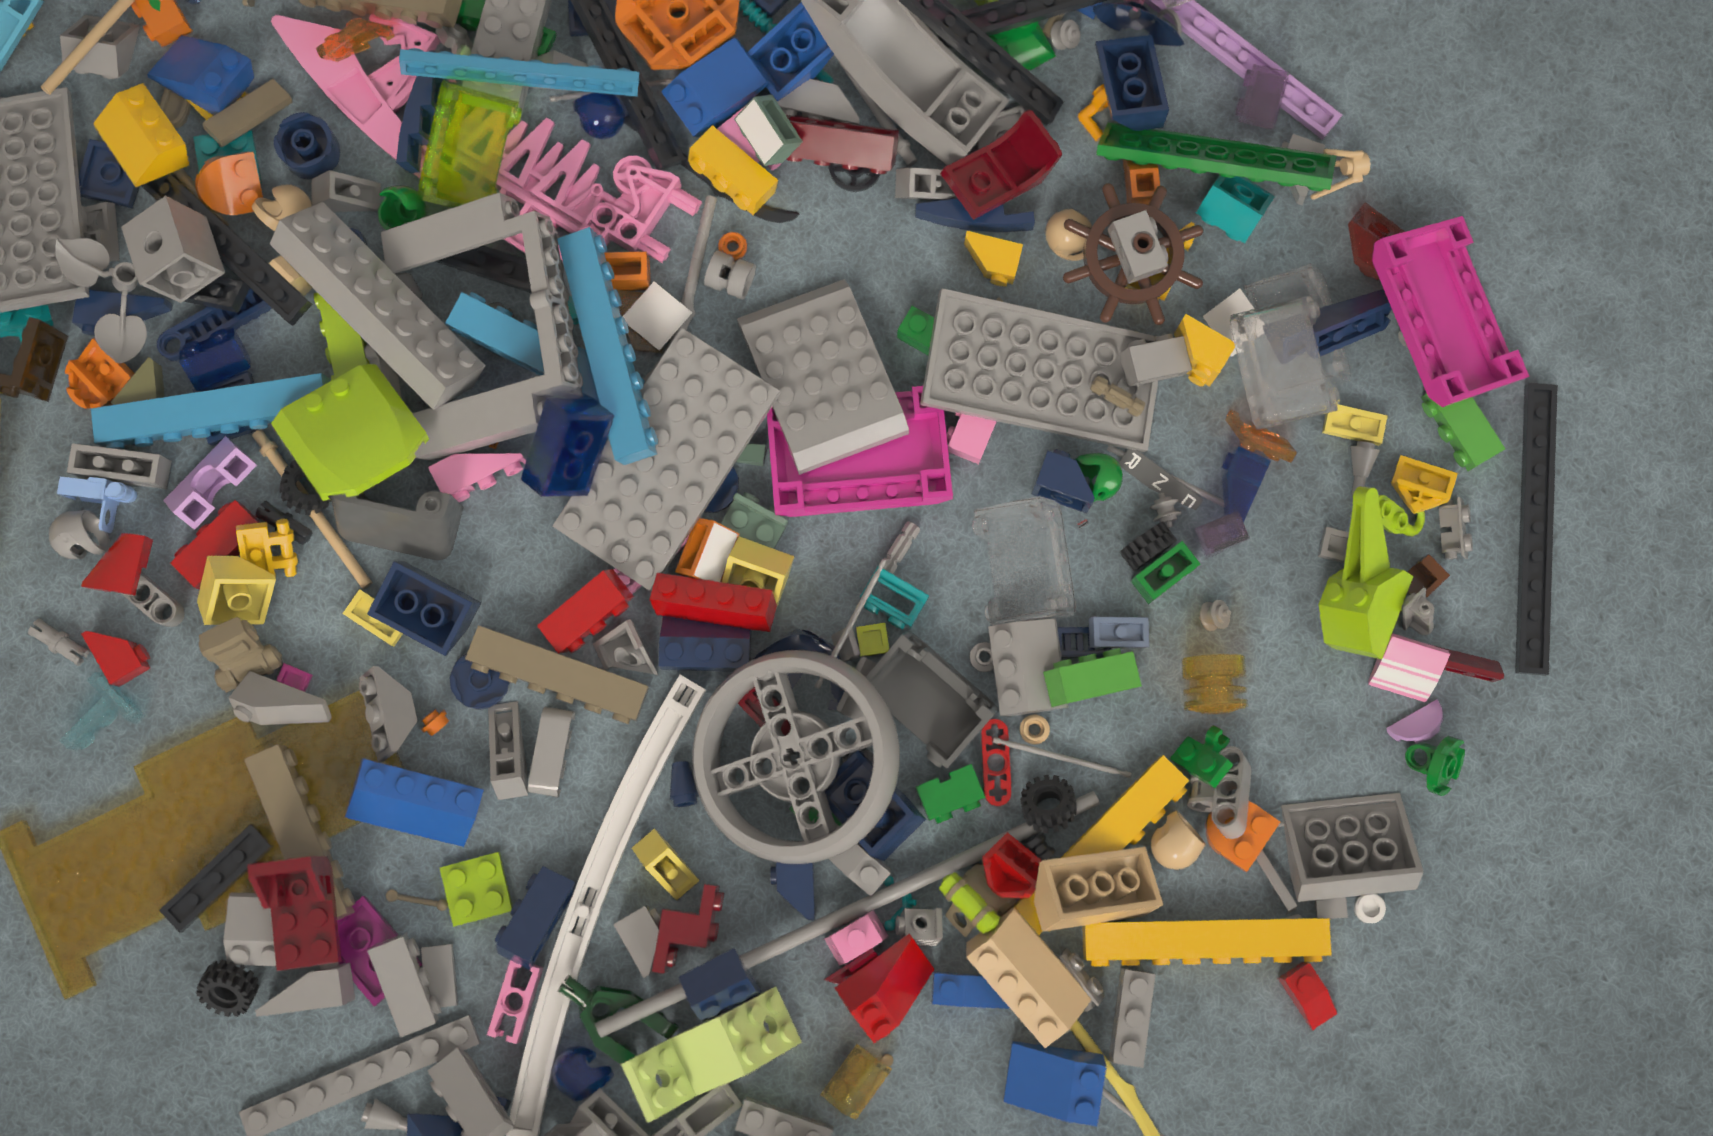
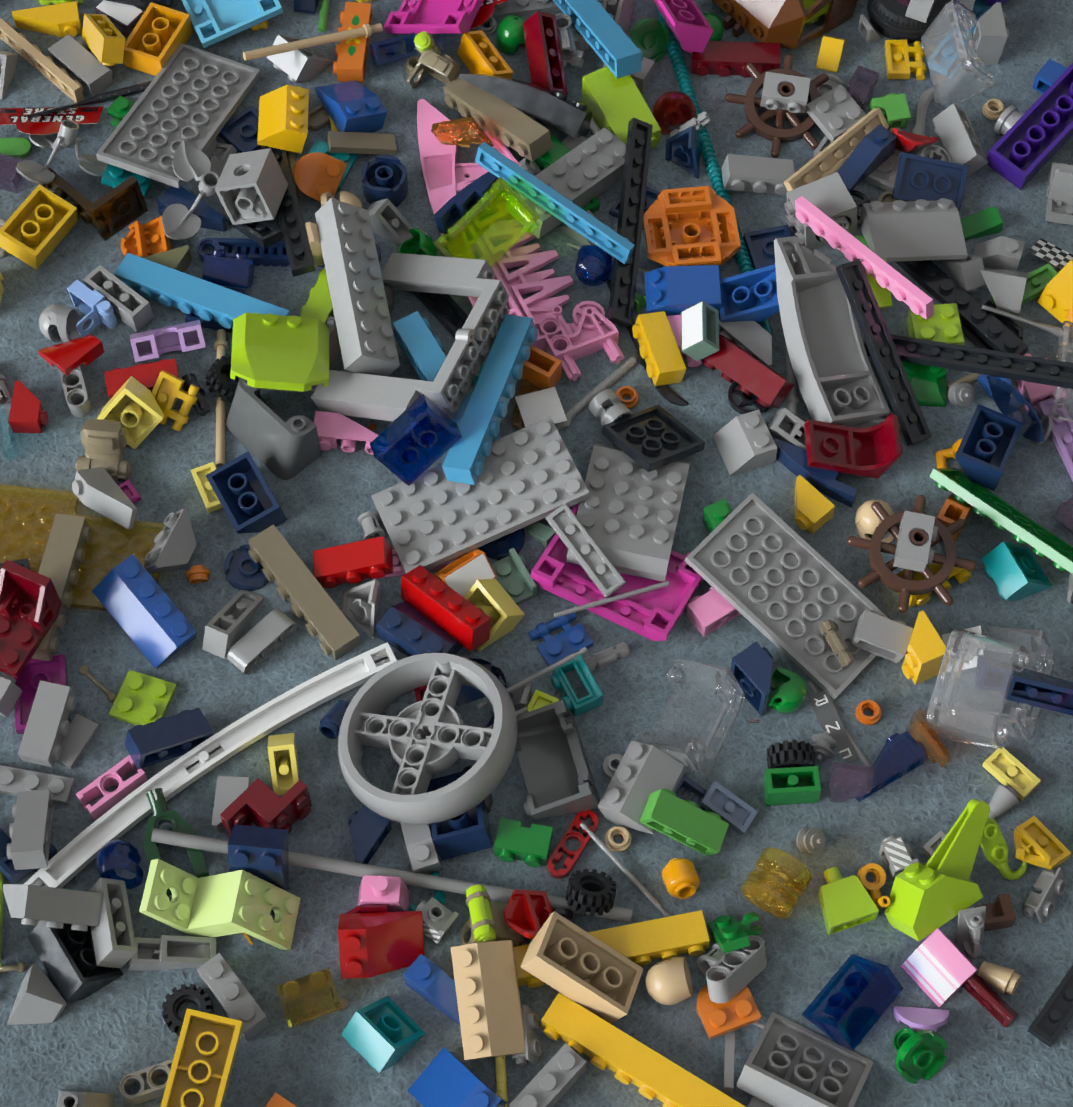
camera: 35 degrees right, 20 degrees down
none -> teal slope [341,996,426,1073]
none -> light grey bush [358,511,386,540]
none -> blue plate [528,613,594,666]
none -> light grey tile [545,502,626,598]
none -> light grey piece [554,581,669,618]
none -> black plate [602,405,705,472]
none -> bright green hand [634,292,647,313]
none -> light orange head [661,858,700,899]
none -> light grey slope [712,409,777,476]
none -> clear blue slope [802,954,904,1050]
none -> lime torso [818,867,879,935]
none -> orange plate [855,700,881,725]
none -> light orange plate [857,863,890,909]
none -> light grey brick [879,835,919,880]
none -> tan cone [978,961,1021,995]

